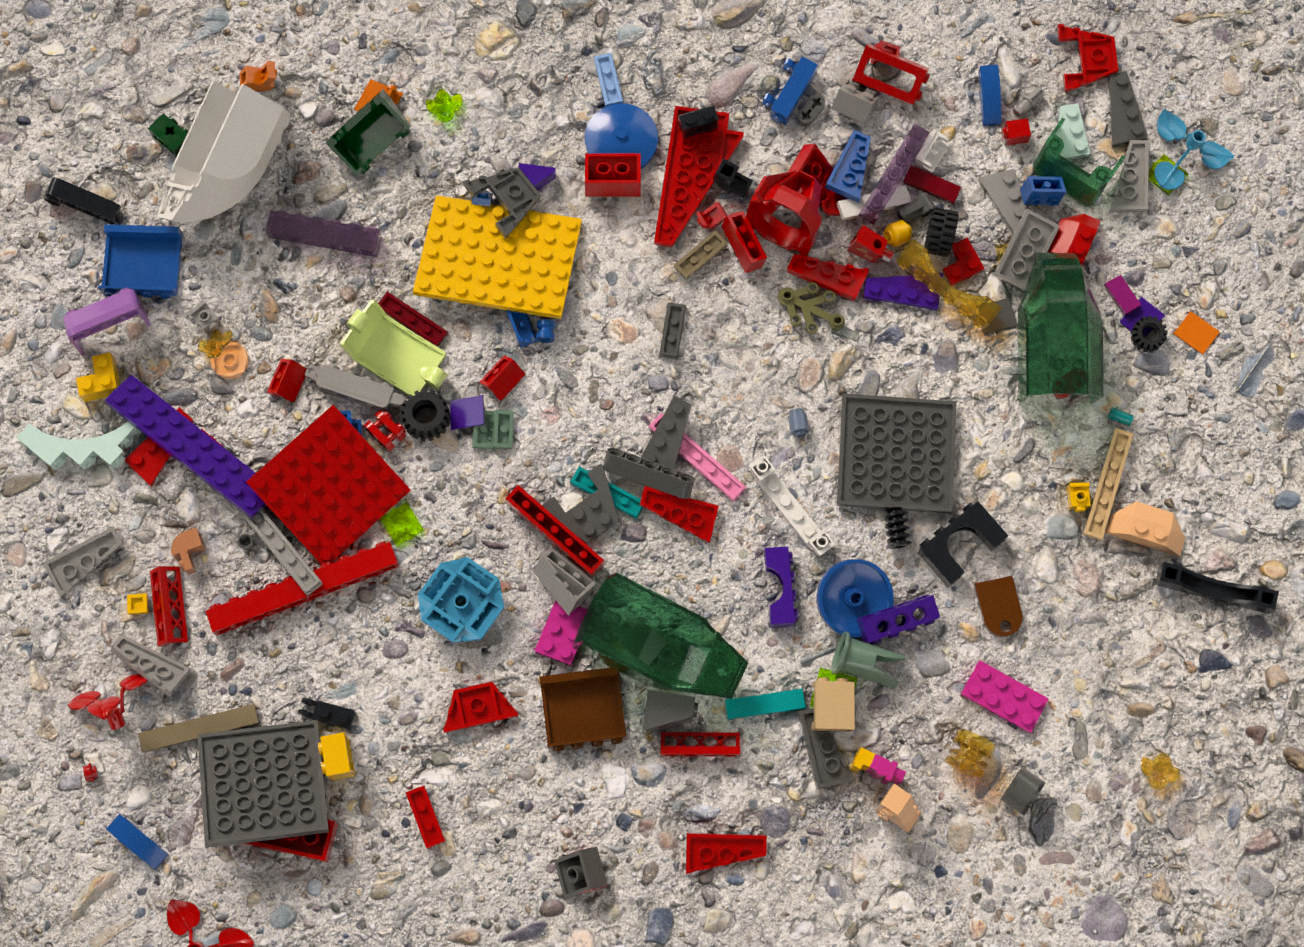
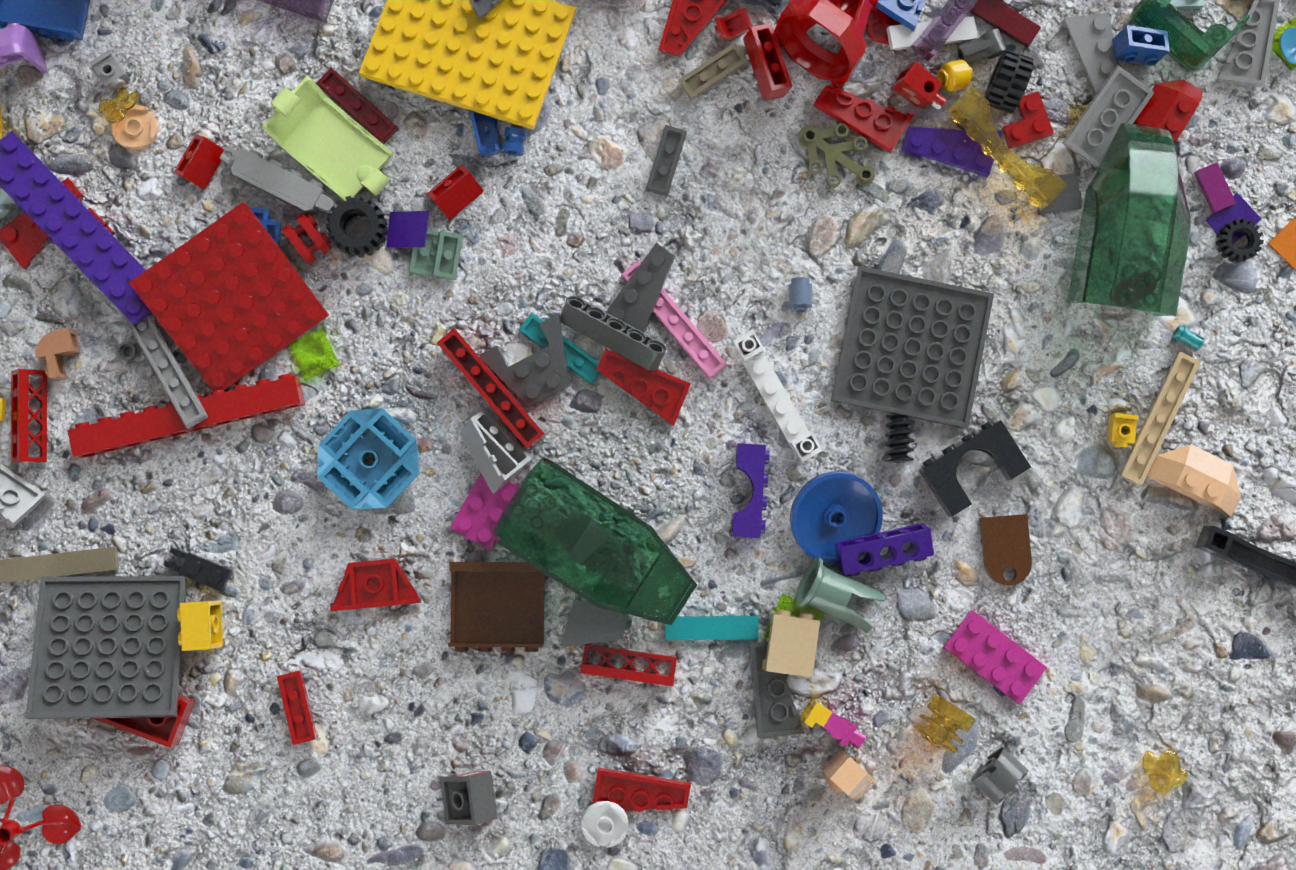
camera: 10 degrees right, 10 degrees up
none -> white tile [581,801,629,848]

